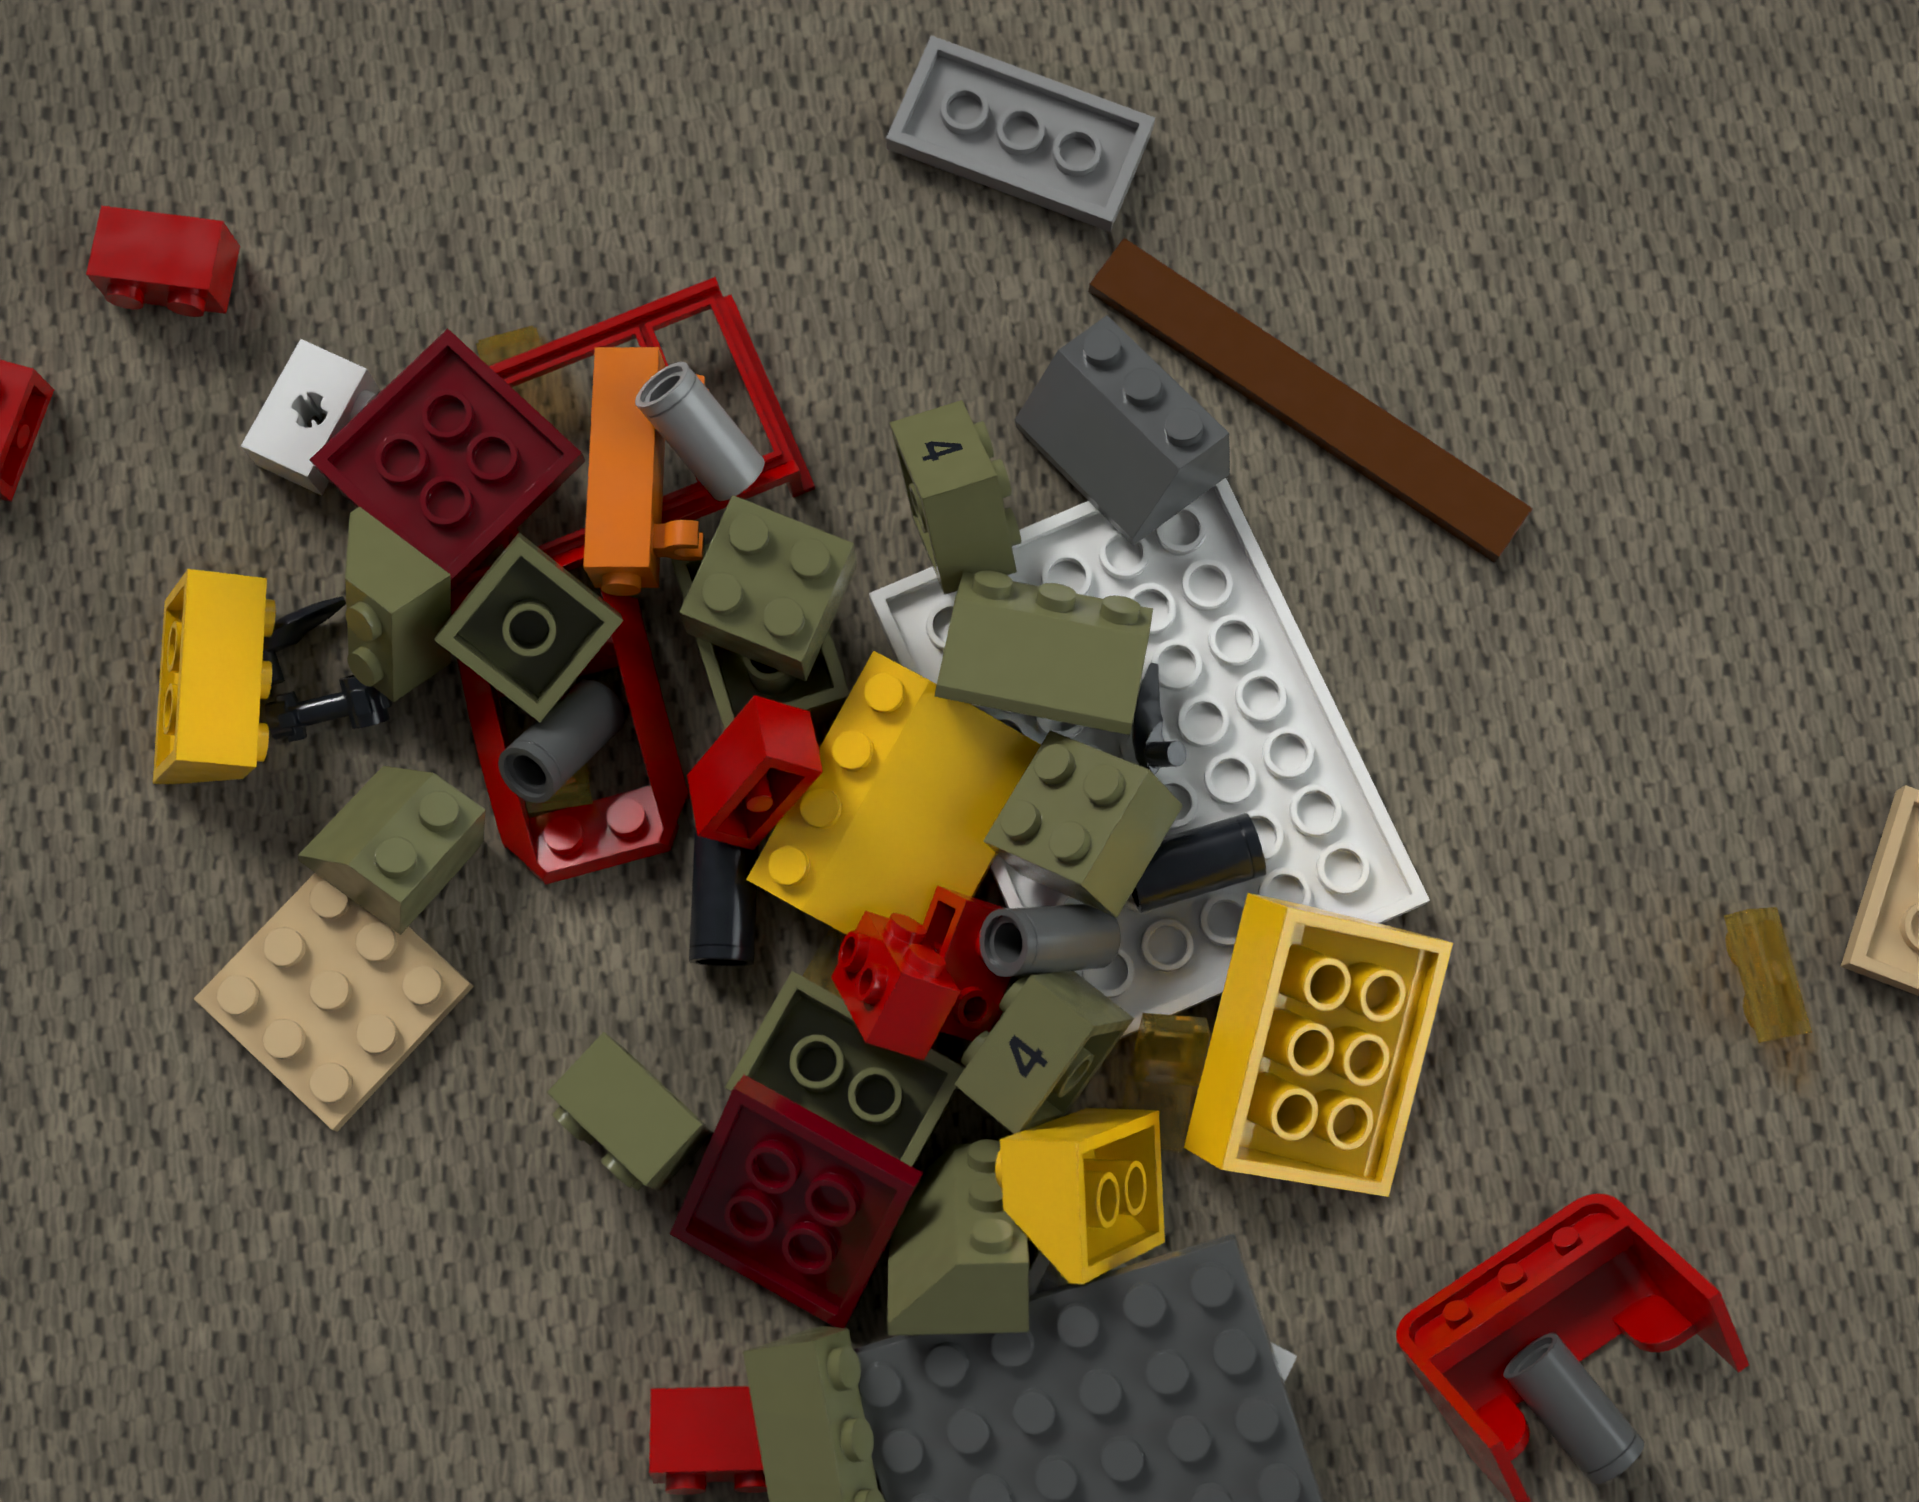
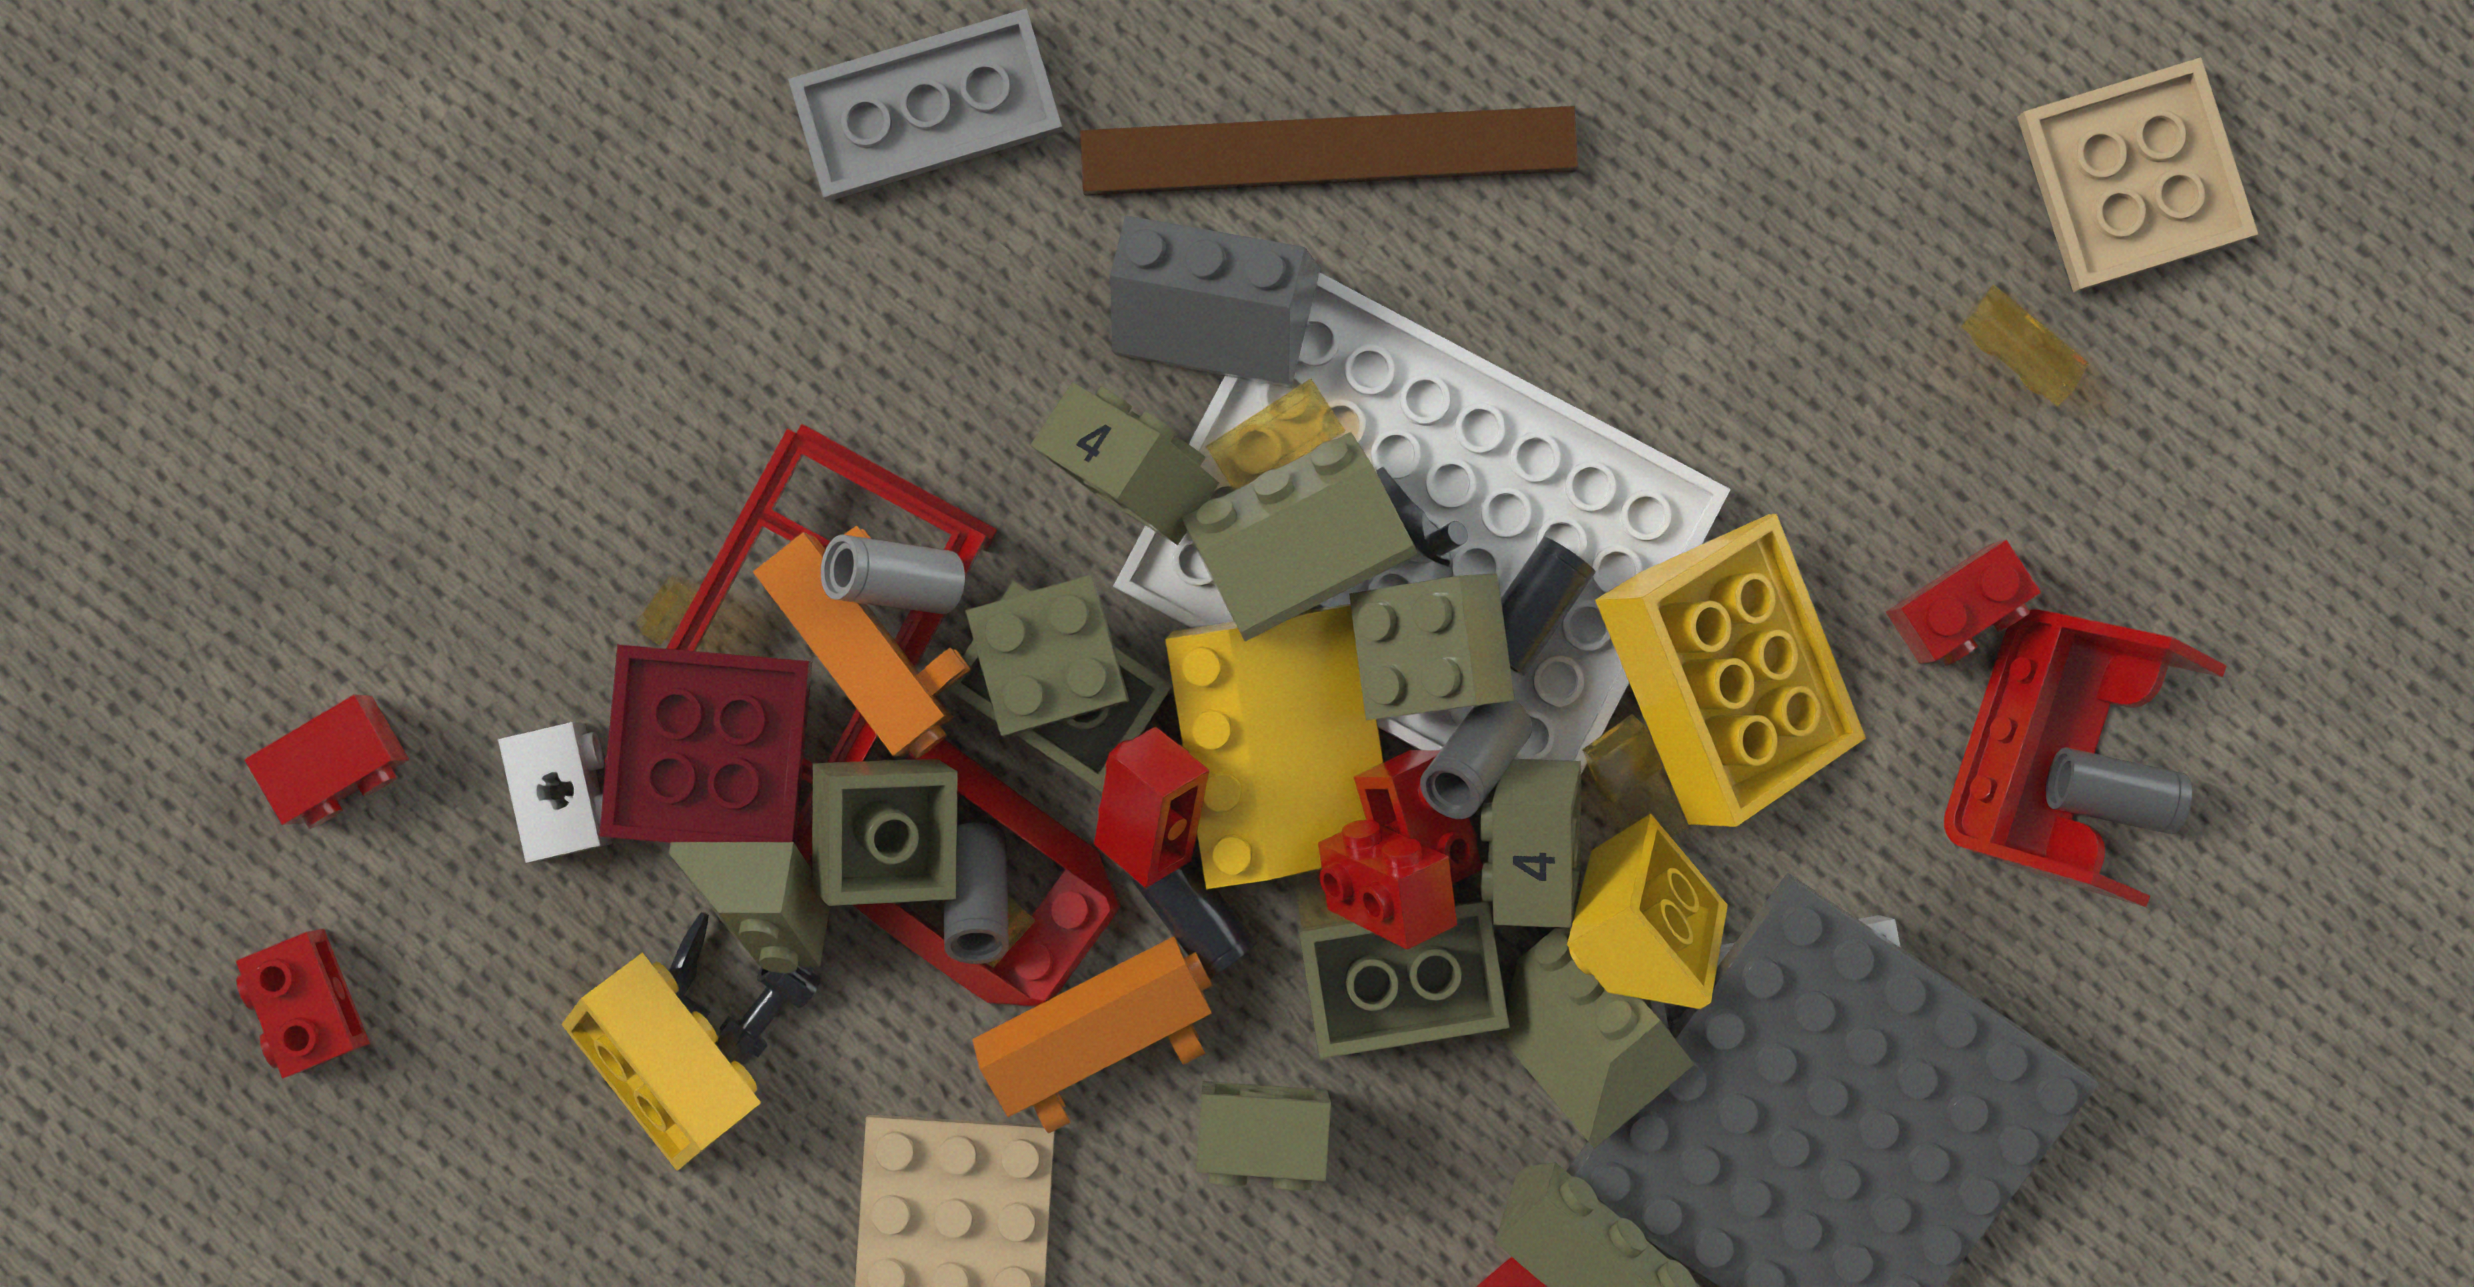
camera: 40 degrees left, 10 degrees up
olive slope [298,766,486,935] -> none
dark red plate [670,1075,923,1328] -> none
none -> orange brick [972,936,1213,1134]
none -> clear yellow tile [1206,378,1346,491]
none -> red brick [1886,539,2041,666]

